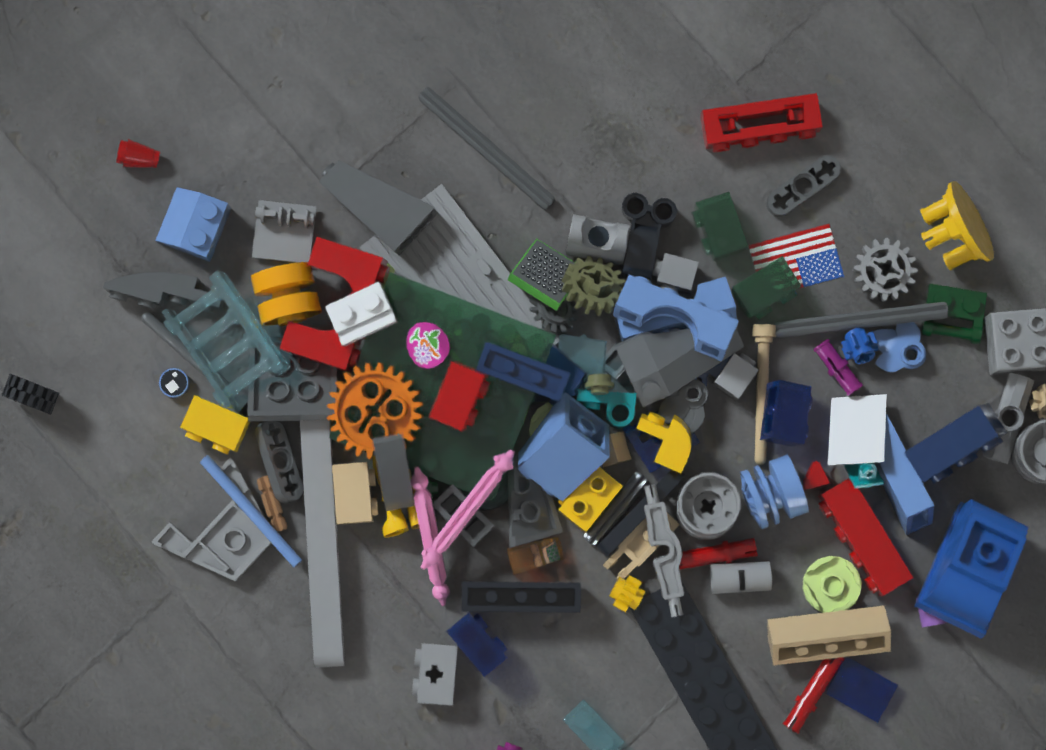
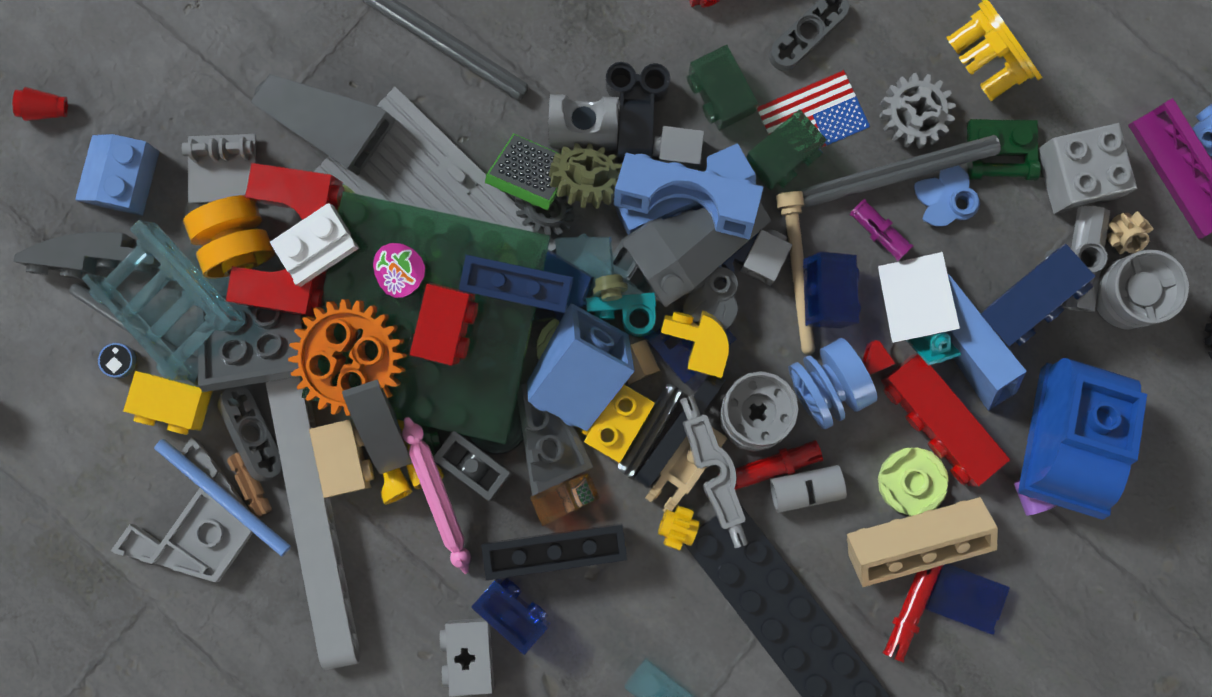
camera: 10 degrees left, 0 degrees up
bright pink wheel [421,450,514,570] -> none
blue gear [841,328,879,364] -> none

